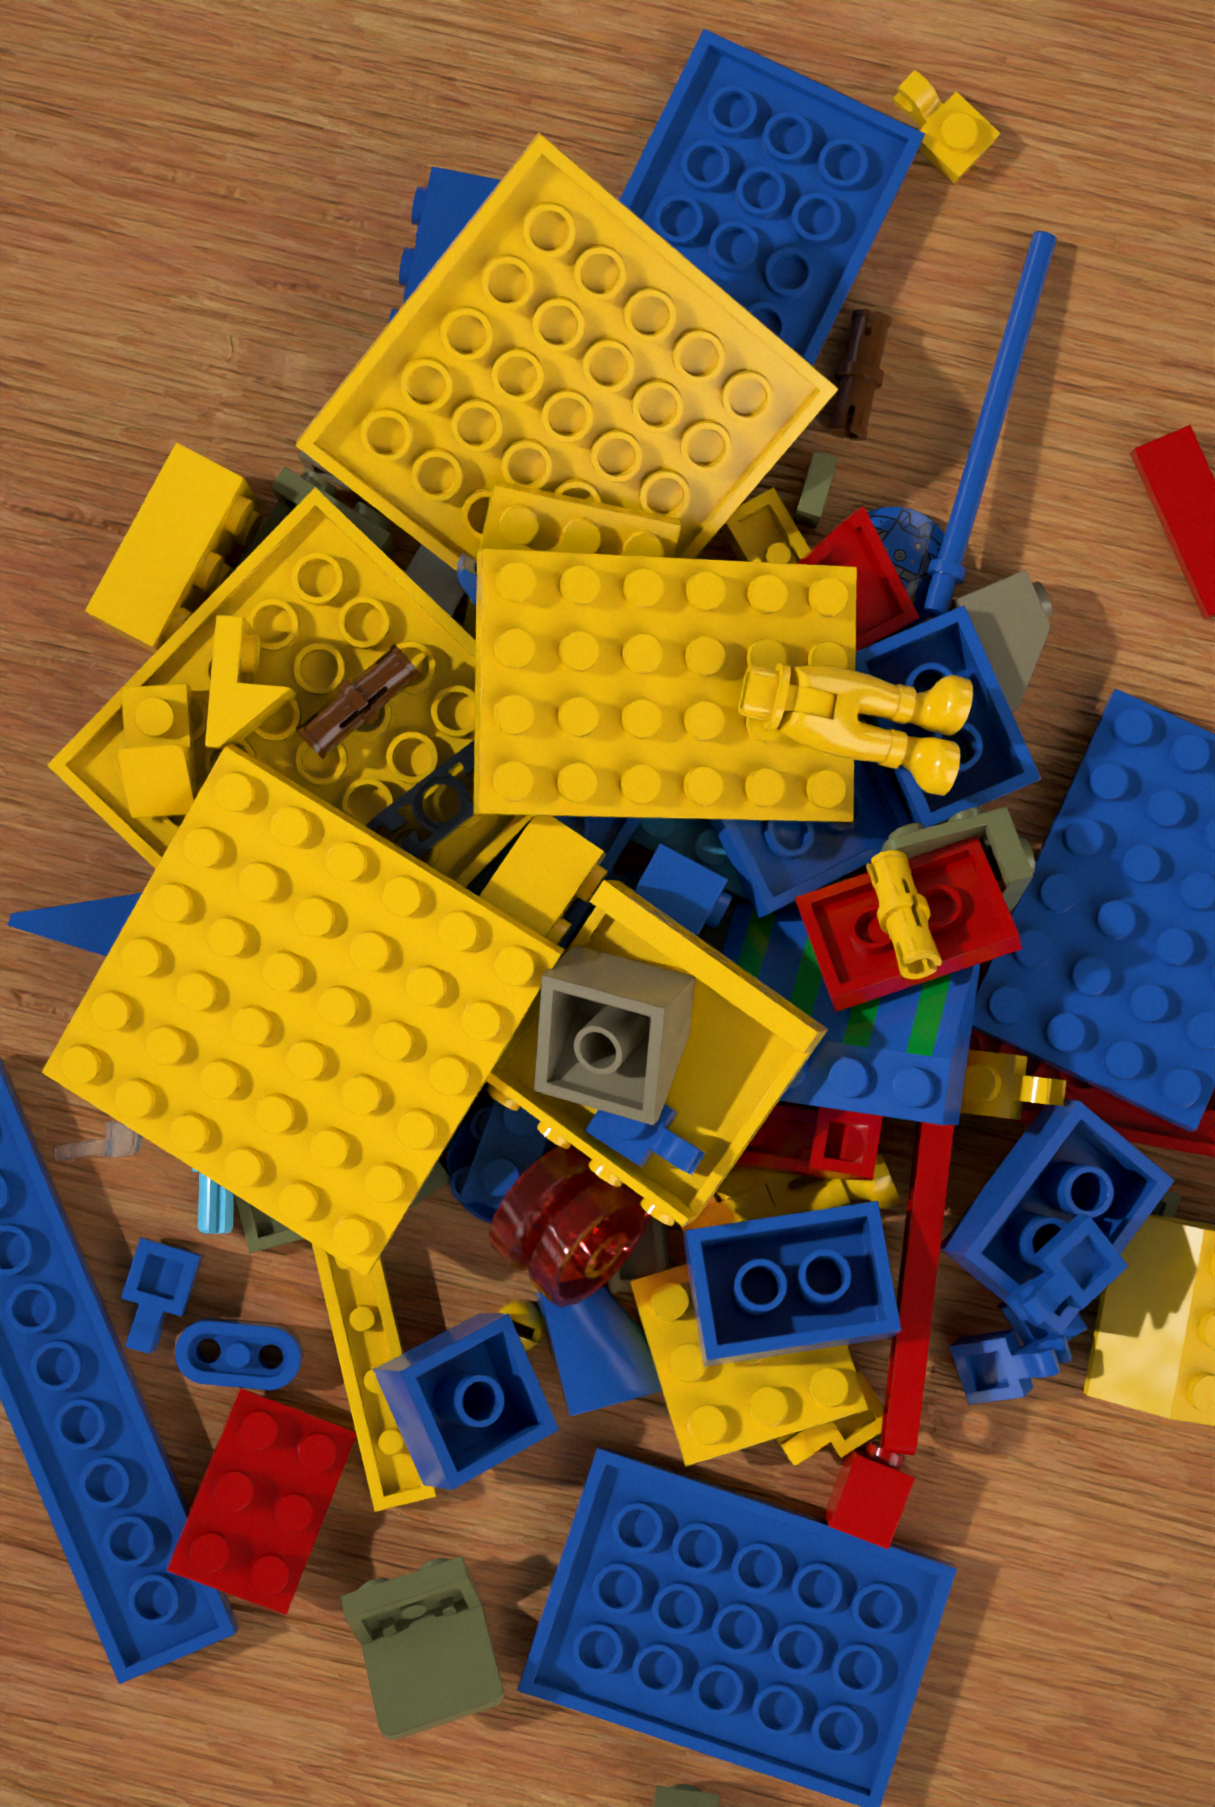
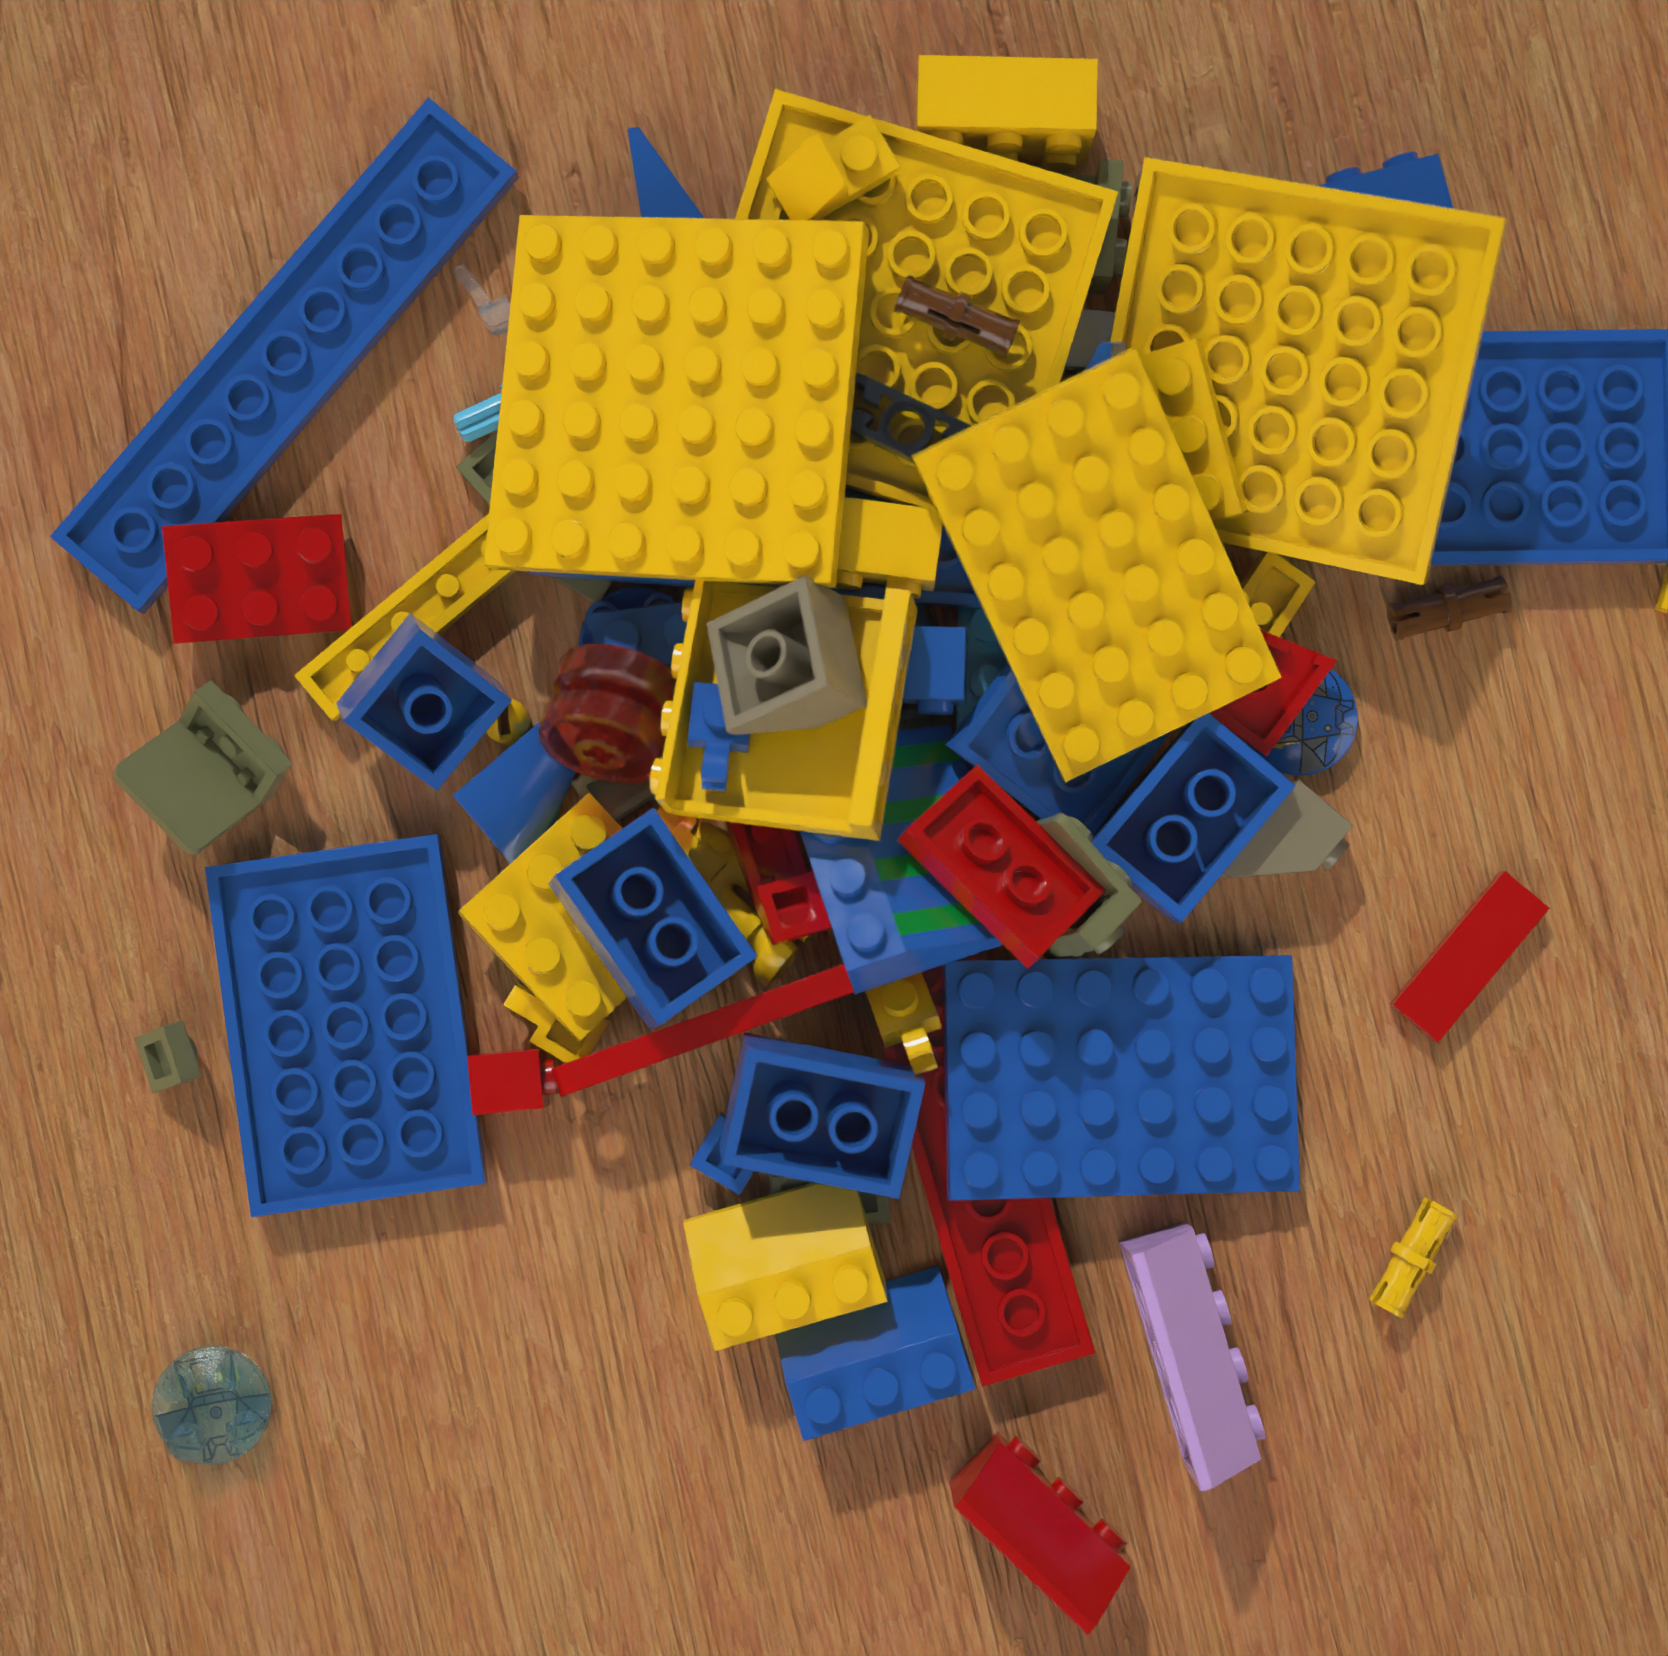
camera: 65 degrees right, 0 degrees up
blue plate [121,1237,203,1354] -> none
blue plate [175,1318,303,1390] -> none
yellow slope [205,615,296,752] -> none
yellow piece [738,663,973,796] -> none
olive tile [793,451,838,529] -> none
yellow pin [866,850,942,979] -> none
blue bar [923,231,1057,617] -> none
blue plate [949,1329,1073,1405] -> none
blue plate [1005,1214,1128,1325] -> none

